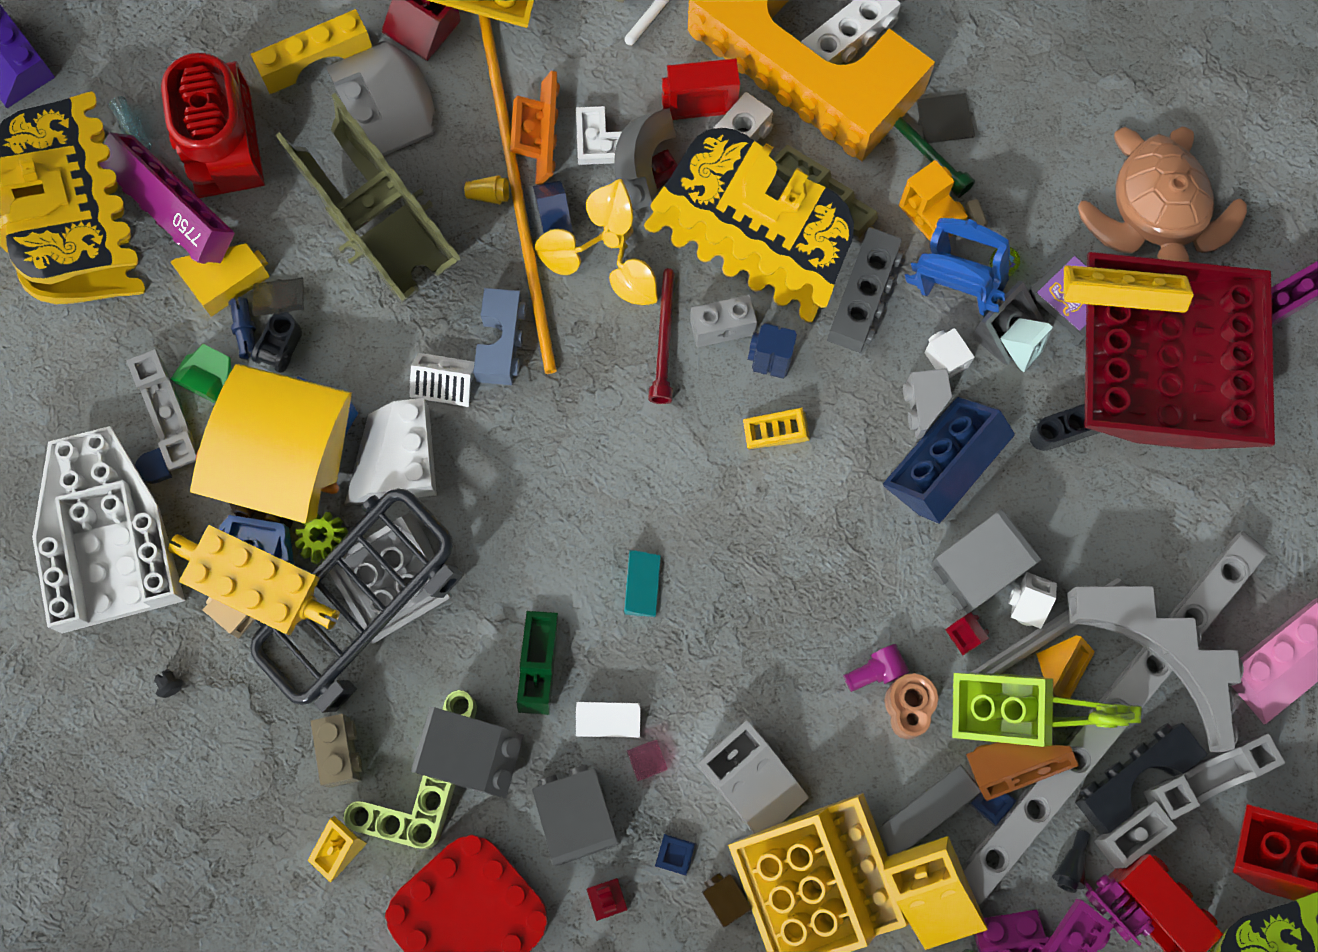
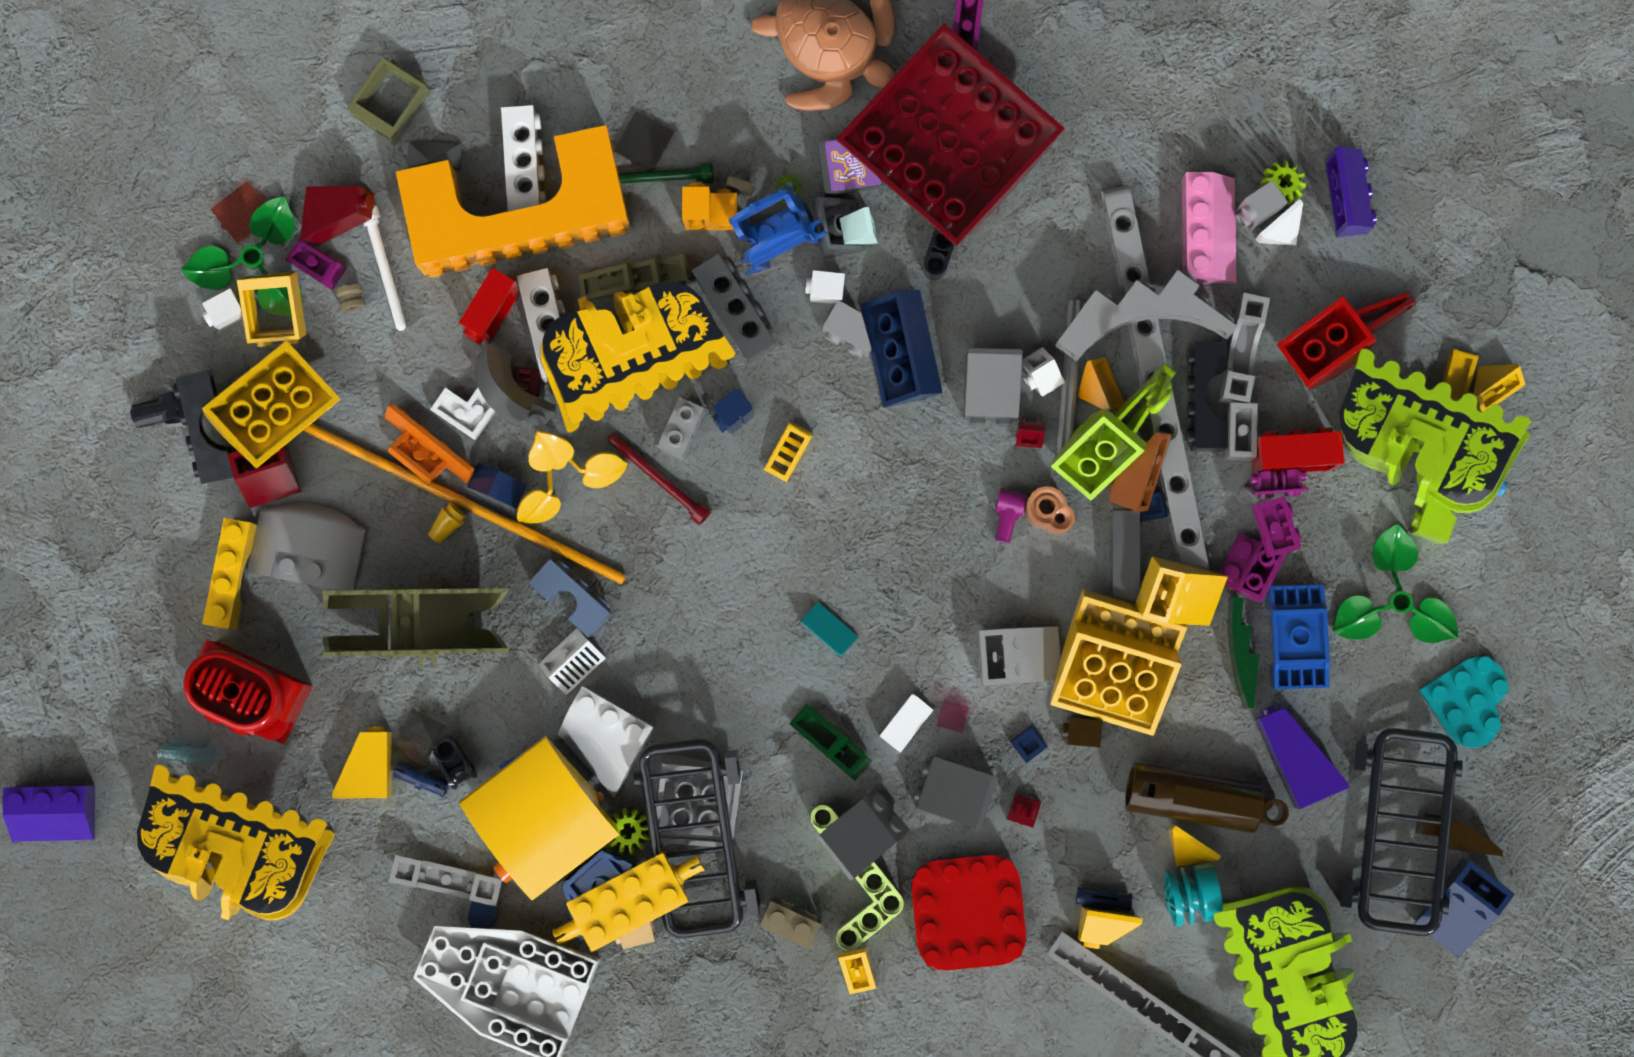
camera: 50 degrees left, 10 degrees up
magenta brick [99,132,235,264] -> none
black piece [154,670,183,698] -> none
green slope [170,344,232,403] -> none
black cone [1052,830,1090,893] -> none
yellow slope [1064,265,1194,313] -> none

